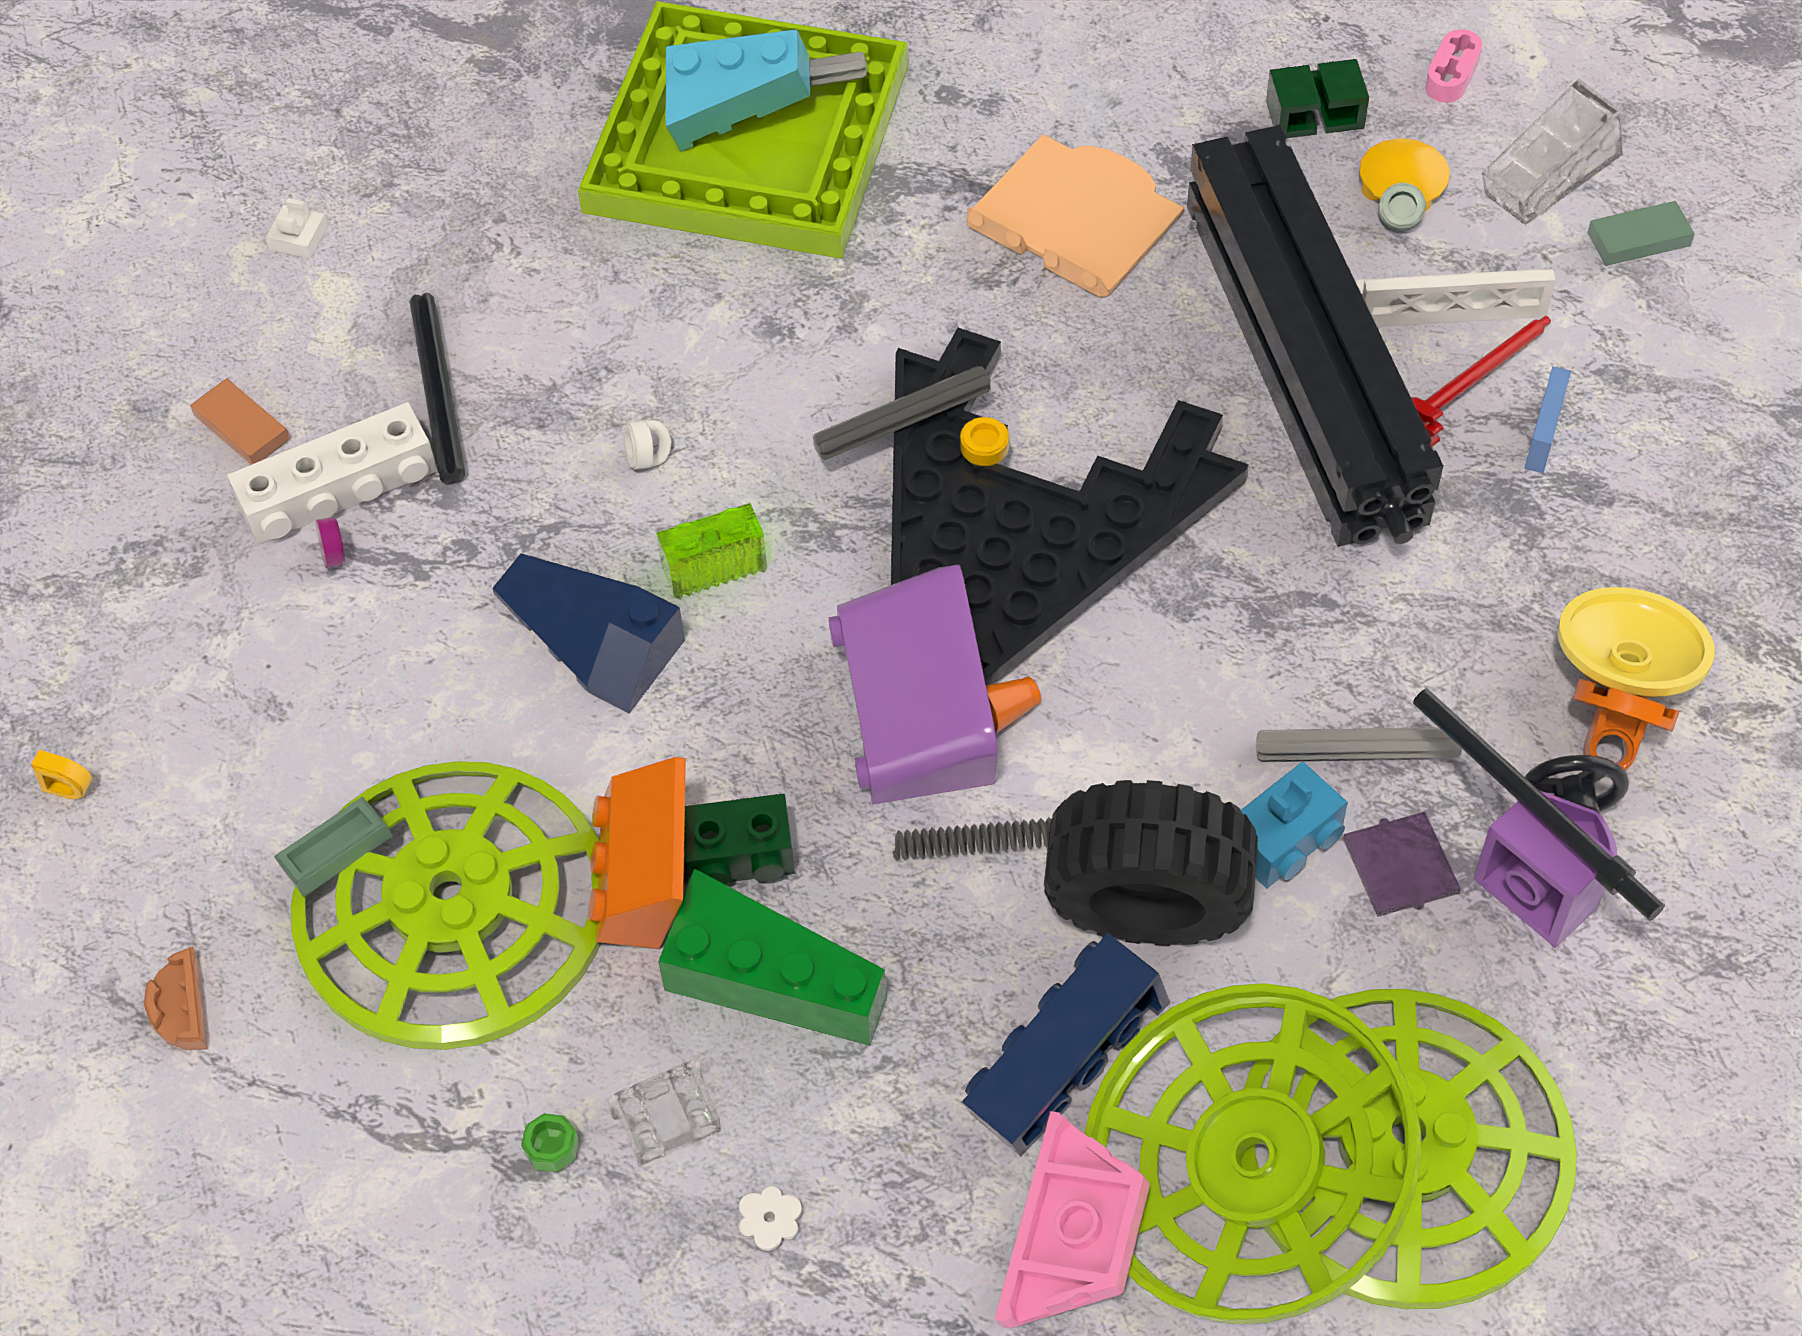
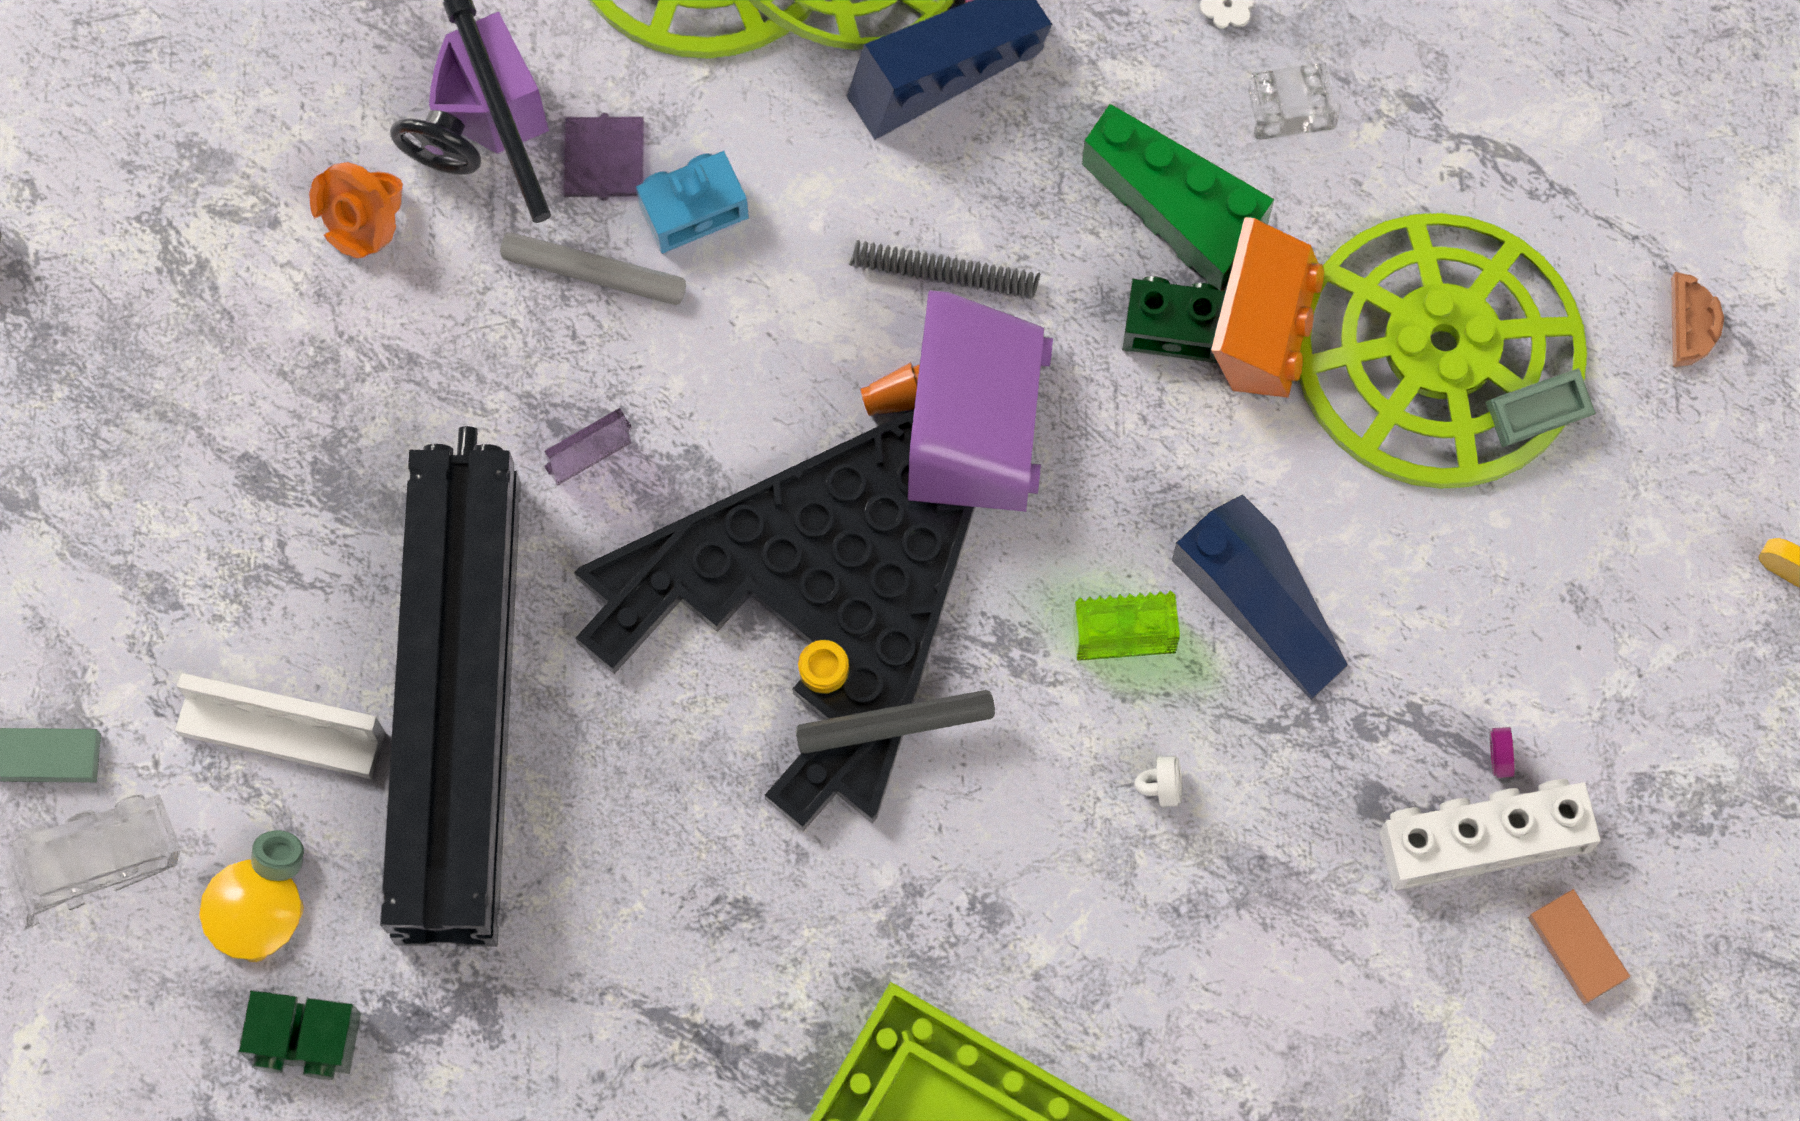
camera: 165 degrees left, 15 degrees up
black axle [409,292,465,484] -> none
bright green tile [521,1113,579,1173] -> none
light nougat piece [966,134,1184,297] -> none
black tyre [1044,780,1258,946] -> none
red piece [1411,316,1551,447] -> none
bright pink beam [1425,29,1482,103] -> none
medium blue tile [1524,366,1571,473] -> none
light yellow dish [1557,587,1715,698] -> none
none -> clear purple piece [544,408,632,486]

